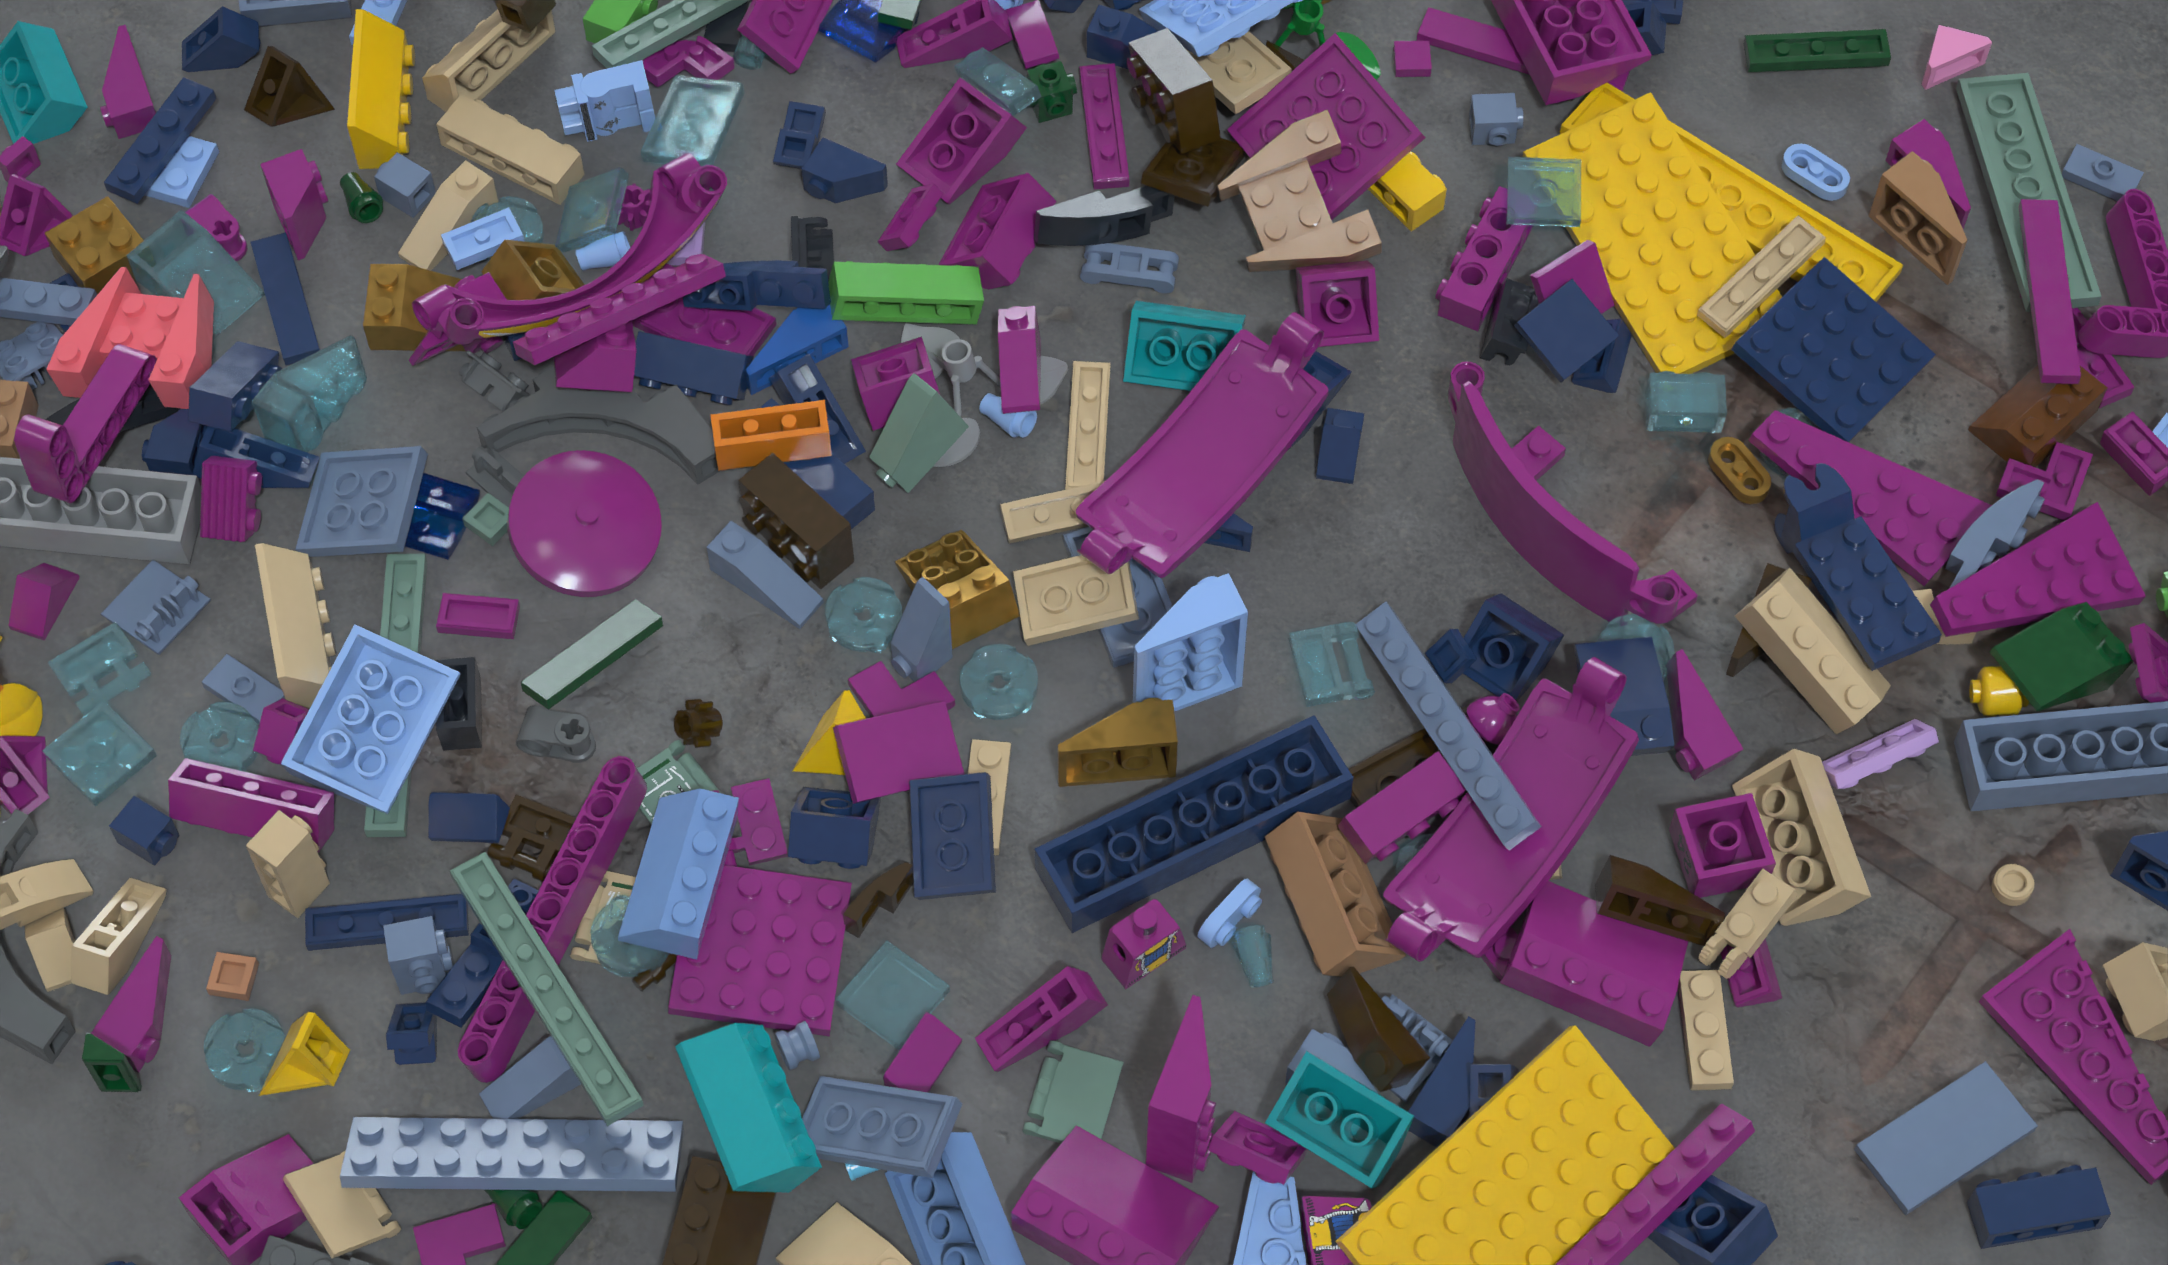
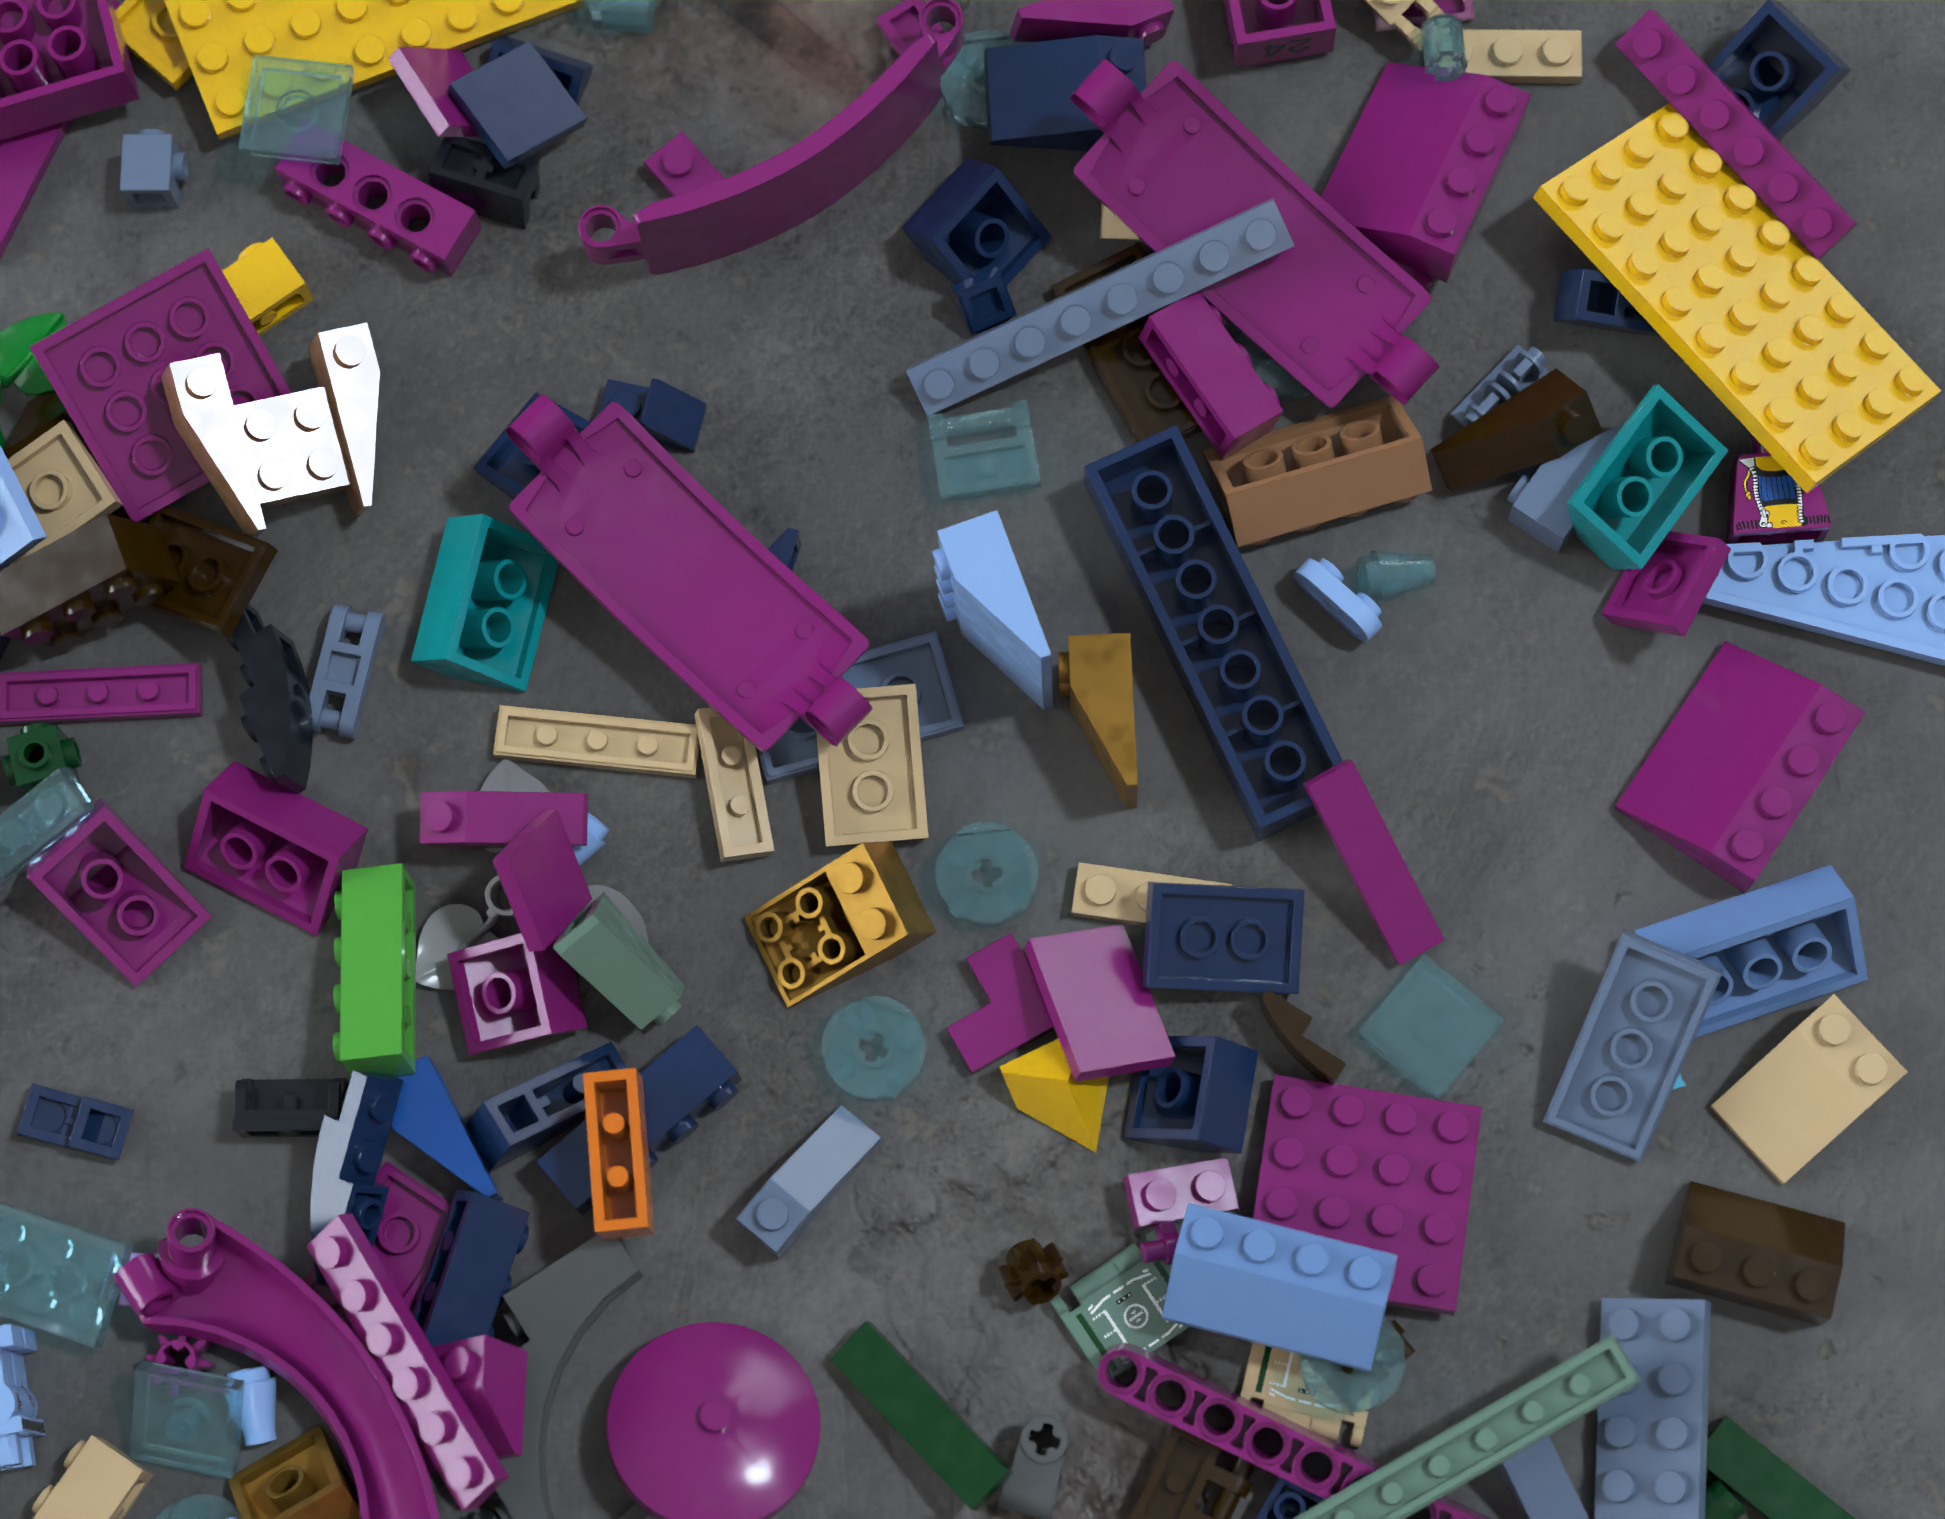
camera: 80 degrees left, 15 degrees up
teal slope [675,1023,822,1193] -> none
dark brown brick [738,453,854,589] -> none
sand blue wheel [774,1021,820,1071] -> none
dark blue slope [802,137,888,203] -> none
magenta plate [878,184,943,251] -> none
magenta slope [883,1012,962,1093] -> none
sand blue slope [891,577,953,682] -> none
magenta slope [975,966,1108,1072] -> none
sand green piece [1022,1041,1124,1143] -> none
magenta torso [1101,899,1187,990] -> none
magenta slope [1146,995,1216,1183] -> none
magenta slope [1296,260,1379,347] -> none
magenta tile [1393,41,1432,77] -> none
dark blue slope [1408,1016,1476,1148] -> none
magenta brick [1467,693,1520,745] -> none
dark brown slope [1595,855,1725,946] -> none
none -> magenta tile [493,808,592,952]
none -> magenta tile [1303,759,1444,965]
none -> clear light blue piece [1421,14,1467,82]

